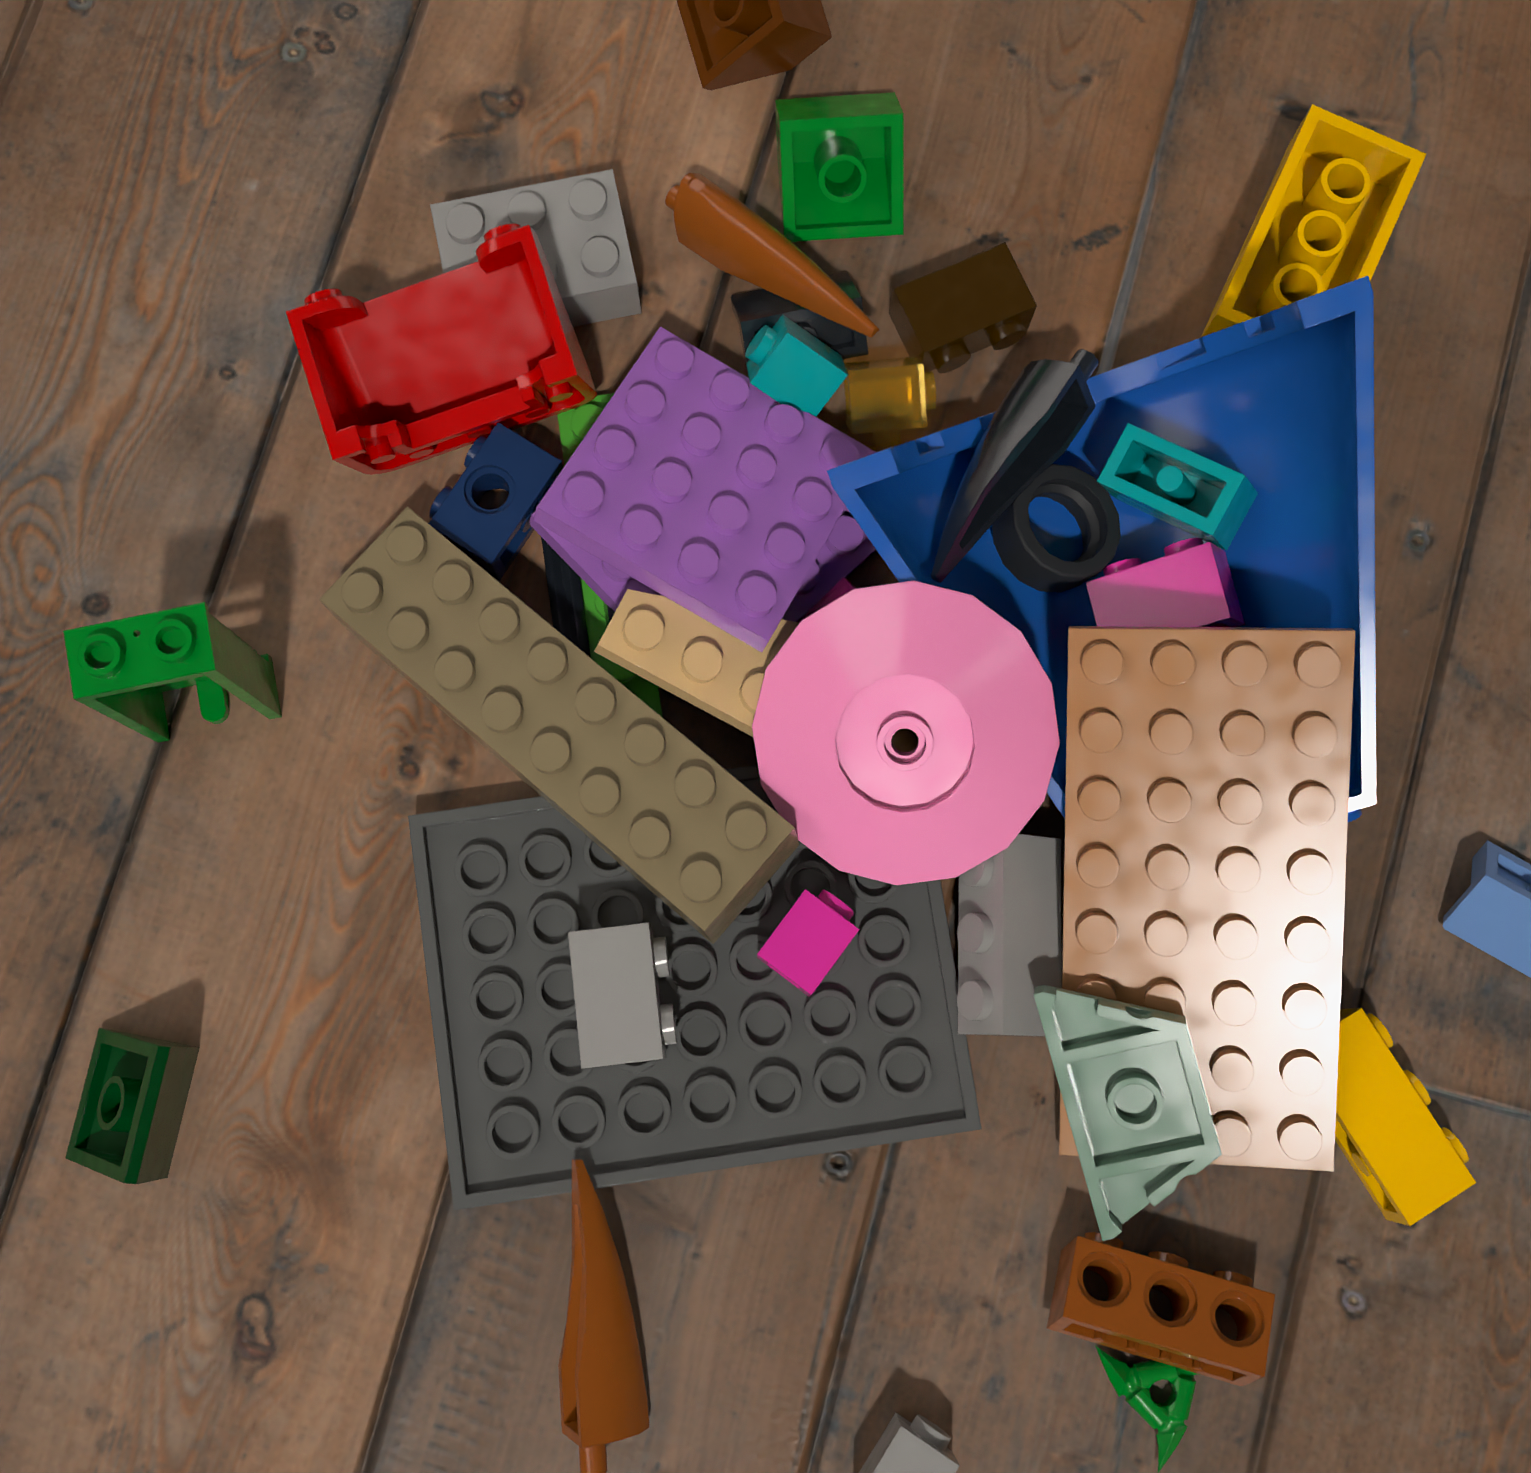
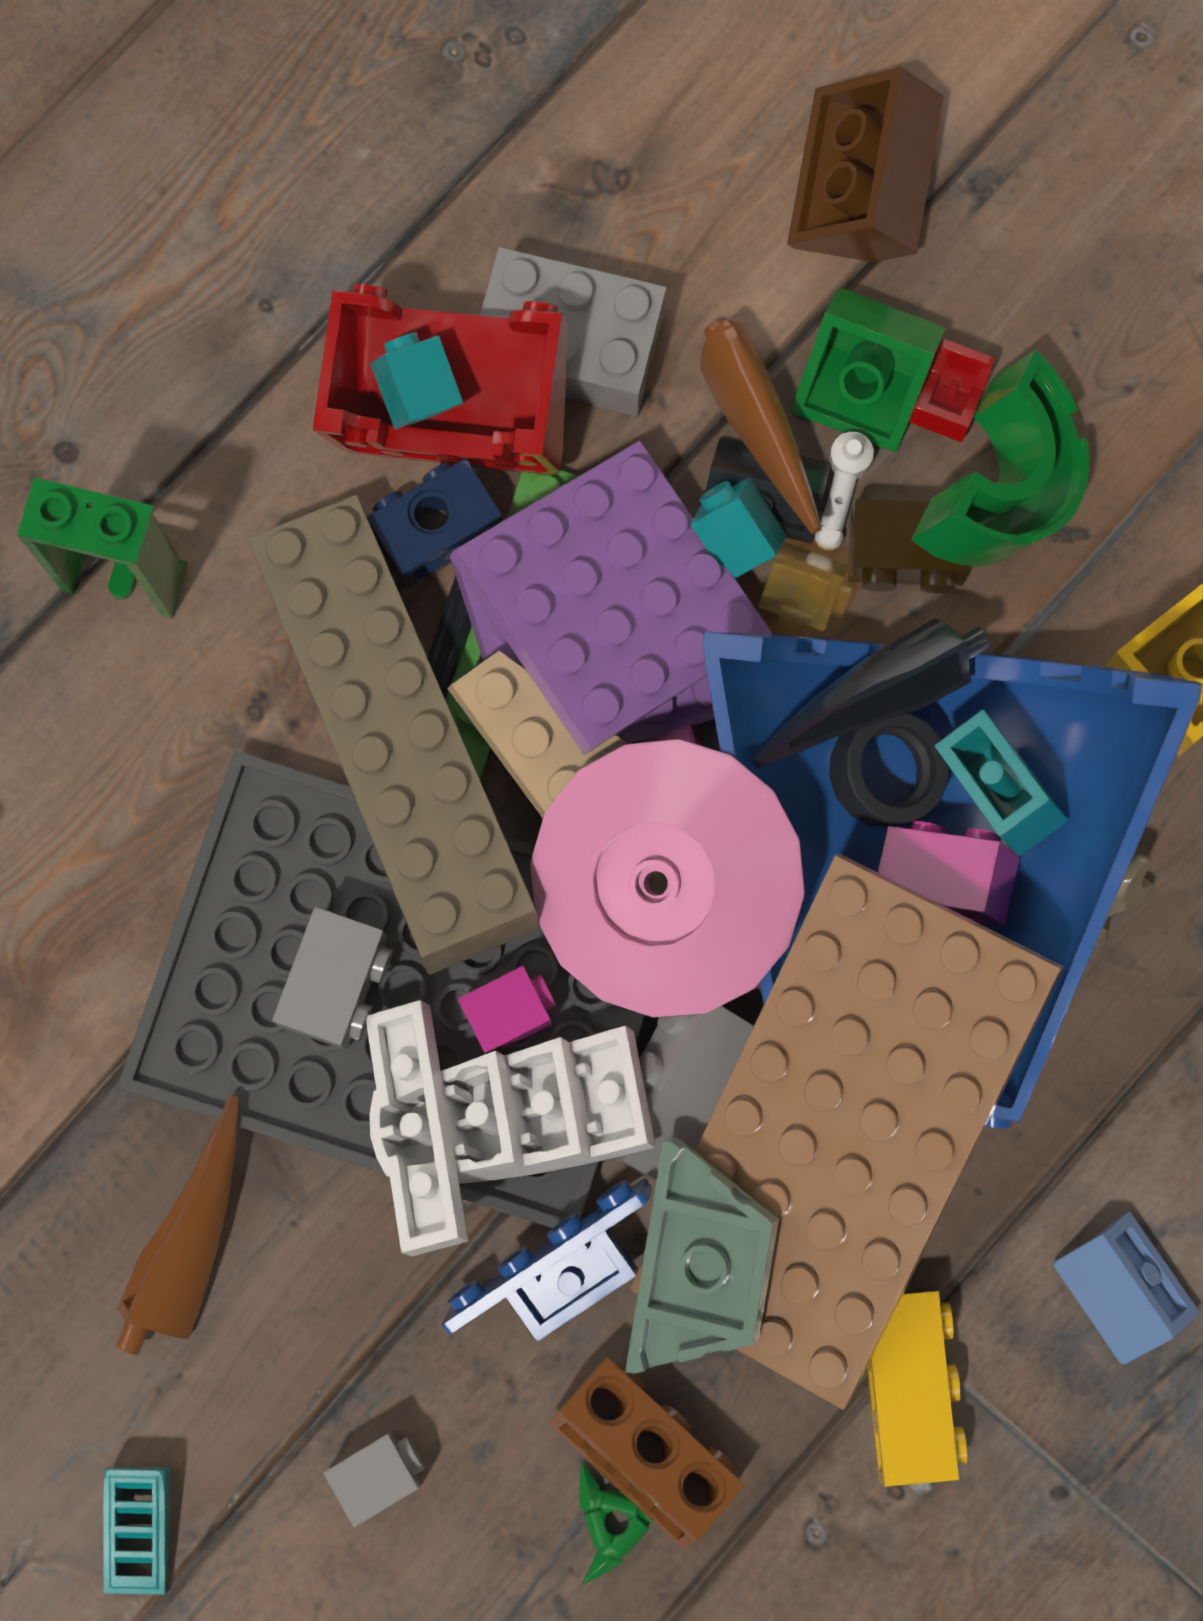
camera: 30 degrees right, 0 degrees up
none -> white slope [366,1000,656,1256]
none -> teal brick [370,332,463,430]
none -> bracket [441,1178,652,1341]
none -> white piece [815,432,874,550]
none -> red bracket [909,339,995,443]
none -> green brick [911,349,1089,567]

